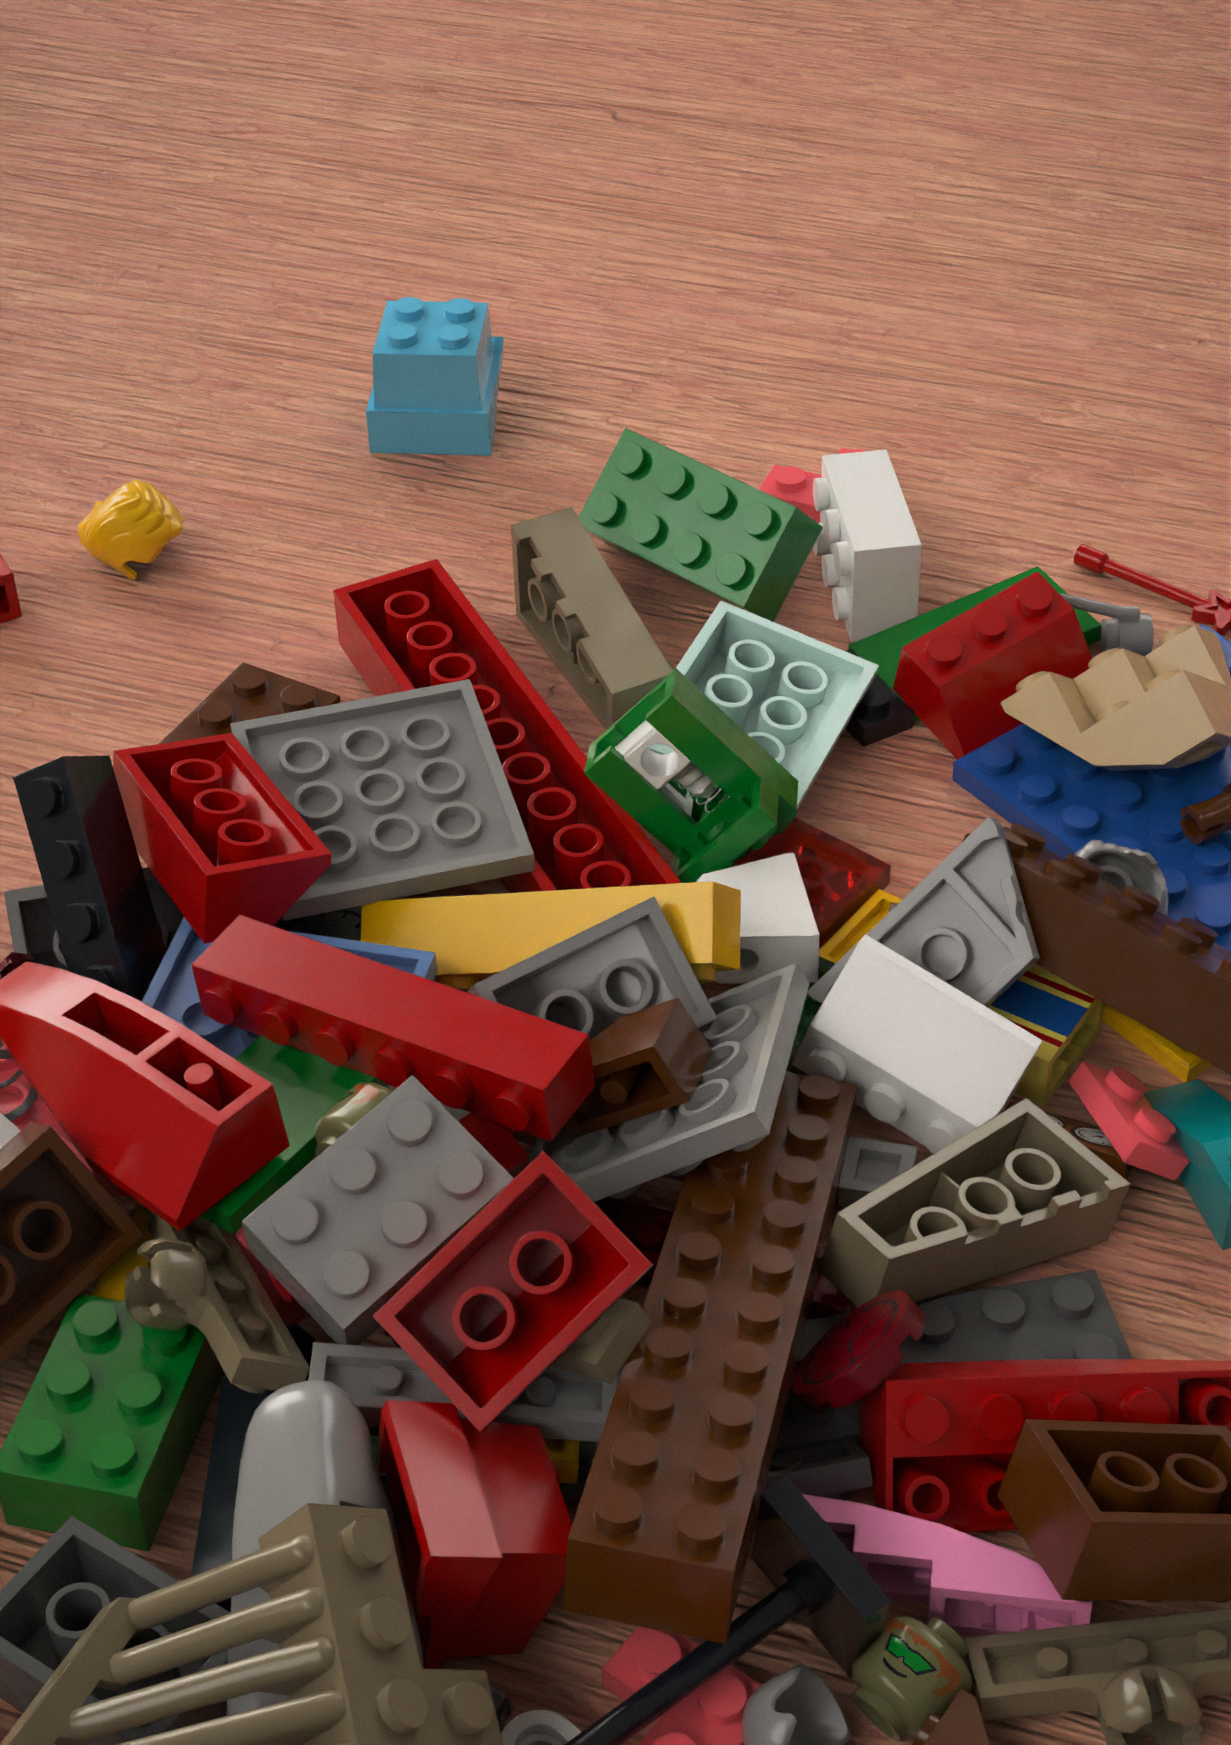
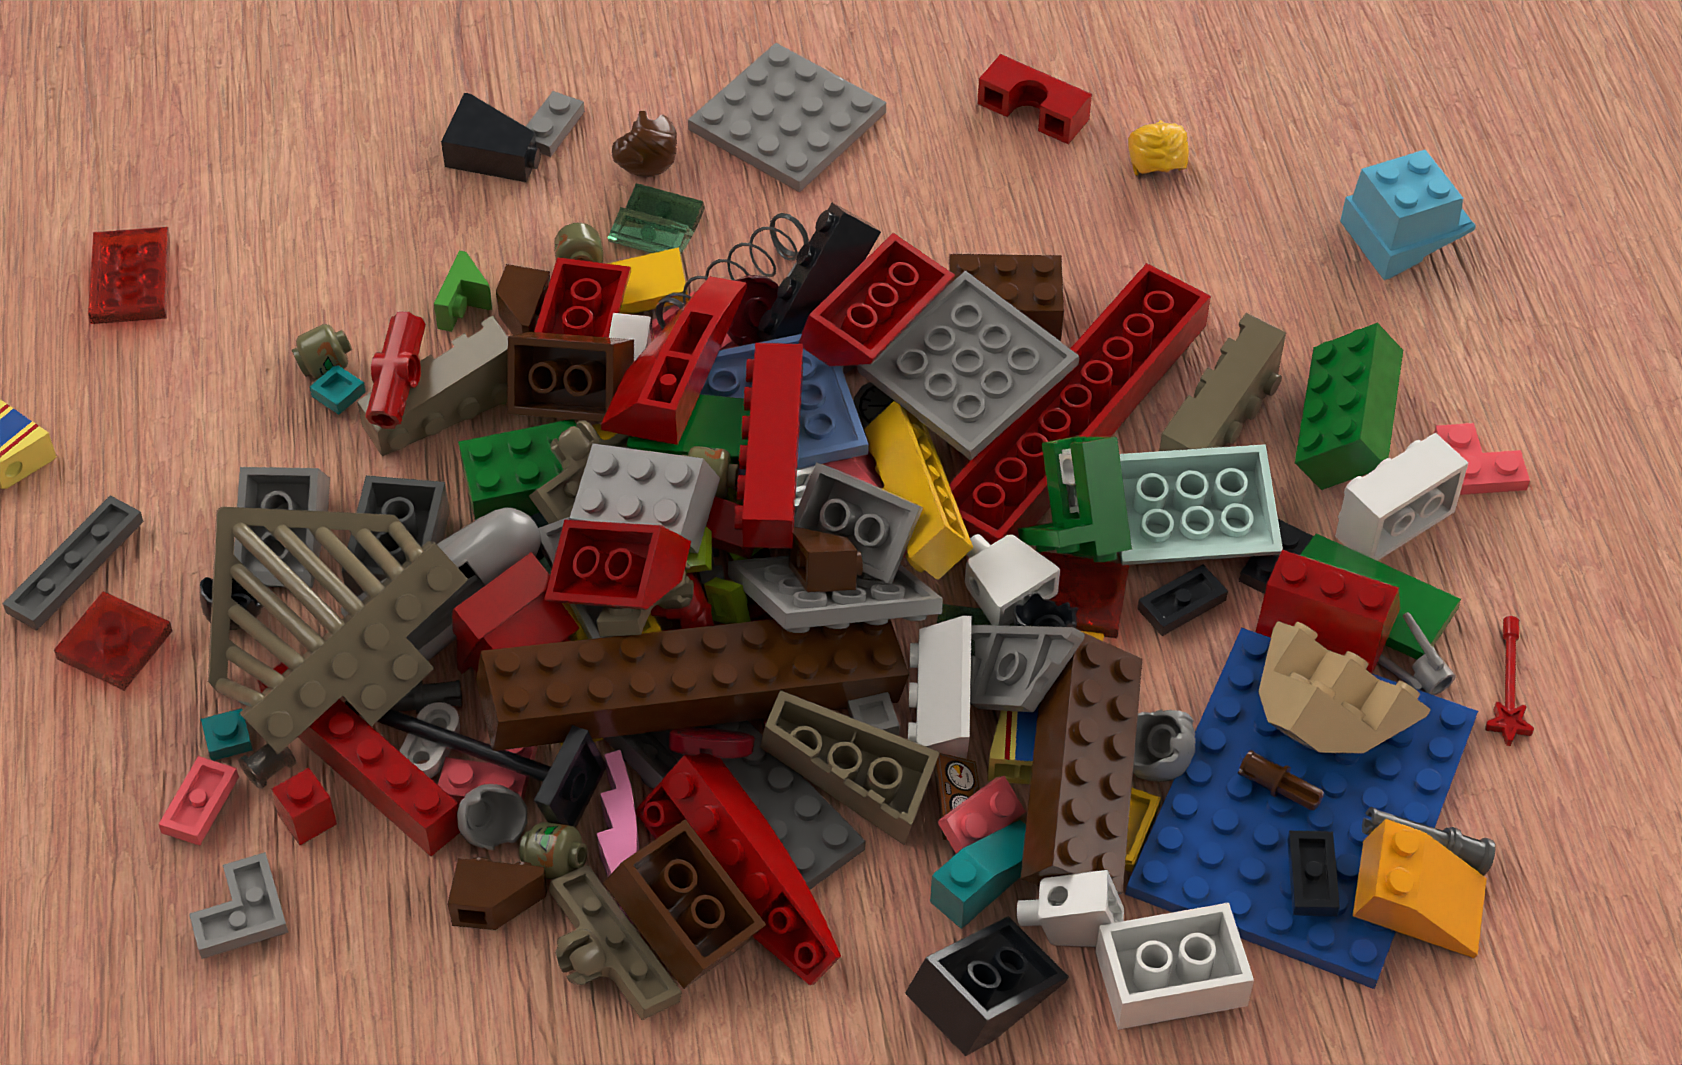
camera: 60 degrees right, 10 degrees up
none -> black hair [1013,593,1079,629]
none -> black plate [1137,564,1228,636]

